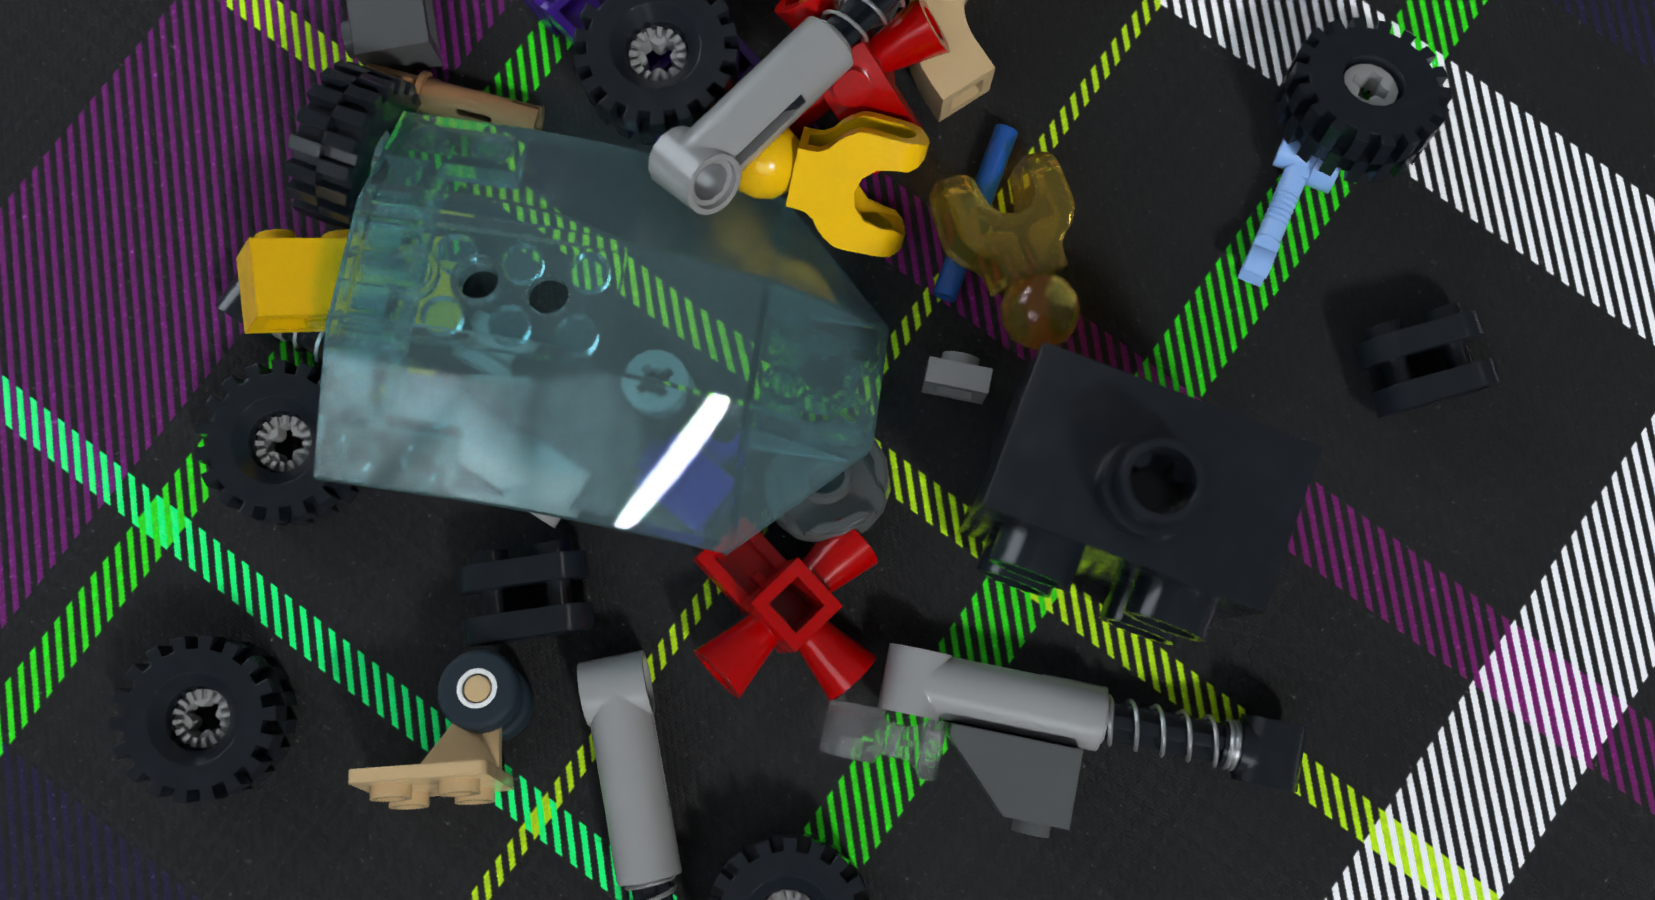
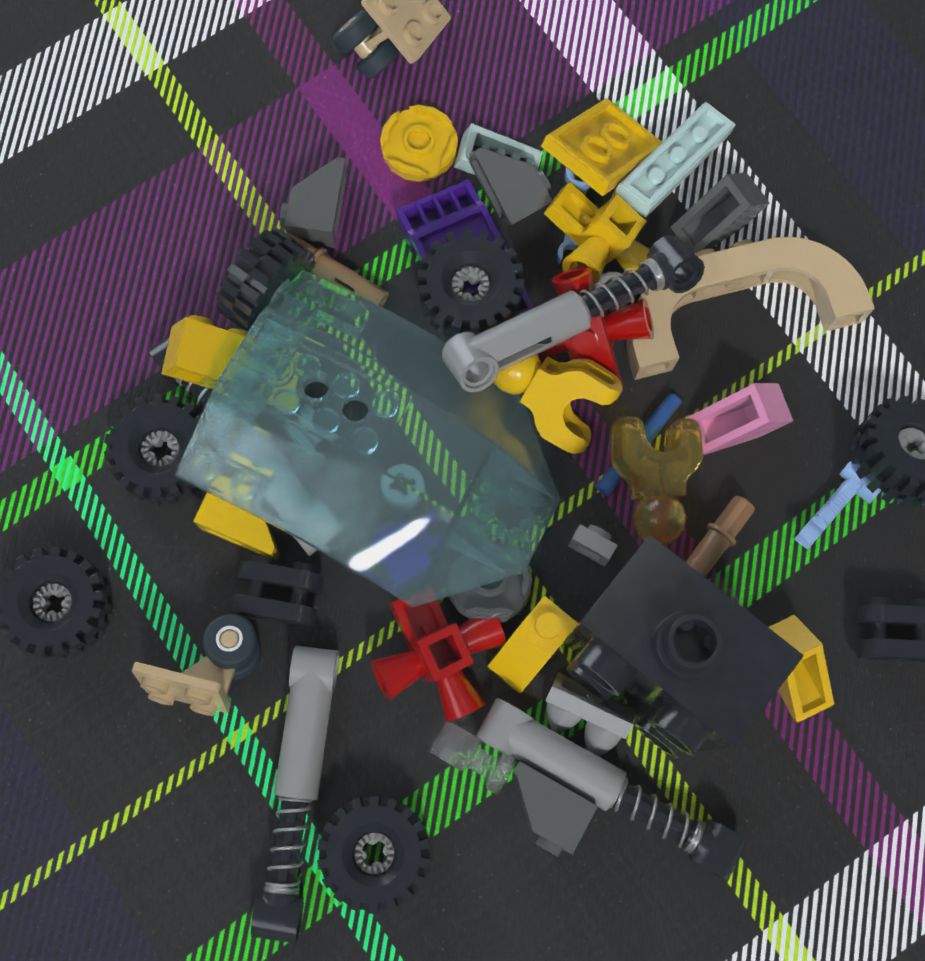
camera: 15 degrees right, 5 degrees down
none -> yellow slope [193,475,280,562]
none -> yellow slope [487,596,578,694]
none -> light grey tile [545,672,636,756]
none -> medium nougat axle [686,496,755,577]
none -> bright pink slope [687,383,793,455]
none -> yellow slope [769,615,834,723]

